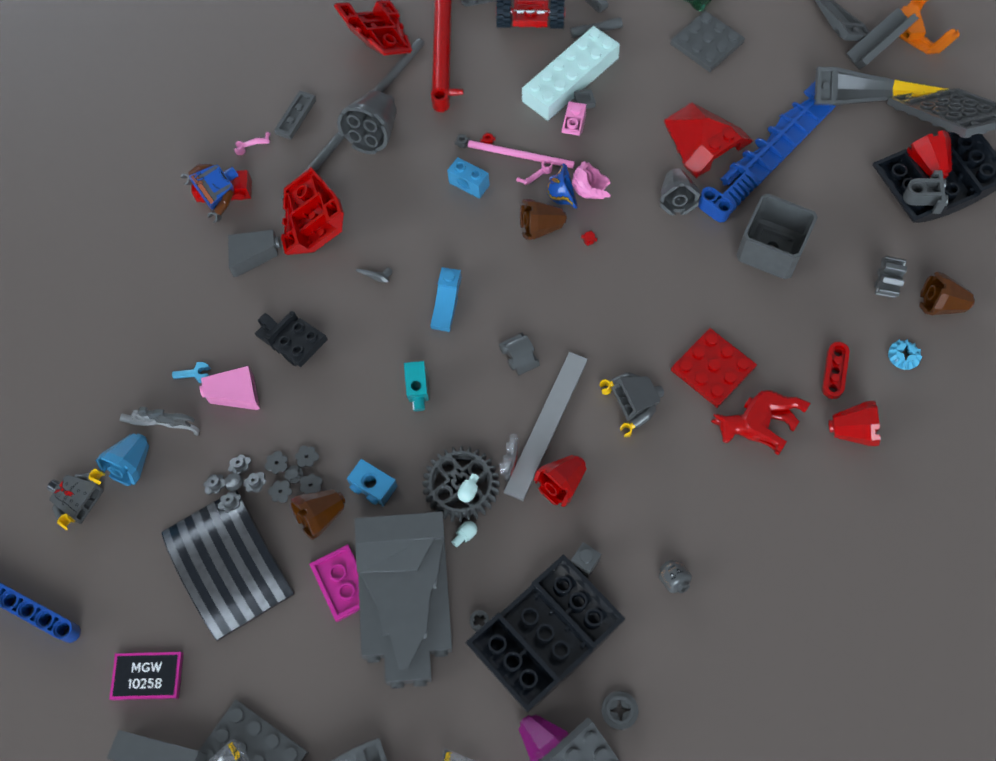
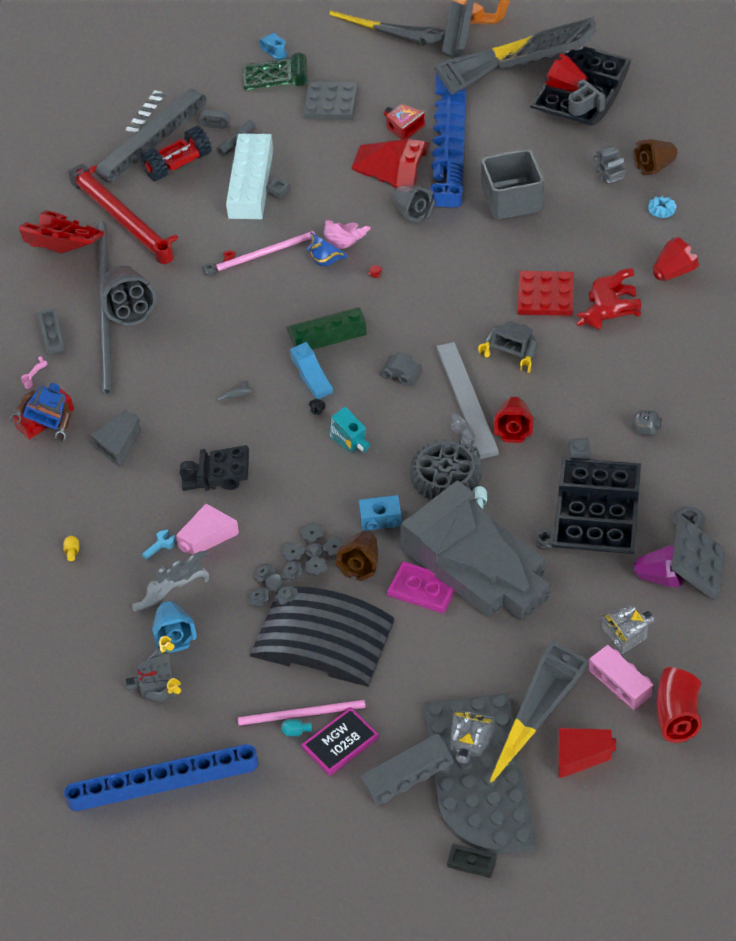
camera: 40 degrees left, 15 degrees down
red wedge [281,168,344,255] -> none
dark azure brick [447,157,490,199] -> none
light aqua cylinder [458,473,479,502] -> none
bright pink piece [516,161,553,185] -> none
reddish brown cone [520,199,567,240] -> none
bright pink slope [562,102,586,136] -> none
red plate [822,342,850,399] -> none
none -> yellow cylinder [63,536,79,561]
none -> bright pink piece [238,699,366,726]
none -> teal cylinder [281,719,311,737]
none -> dark green slope [286,307,367,350]
none -> black piece [309,399,326,415]
none -> red torso [384,104,425,140]

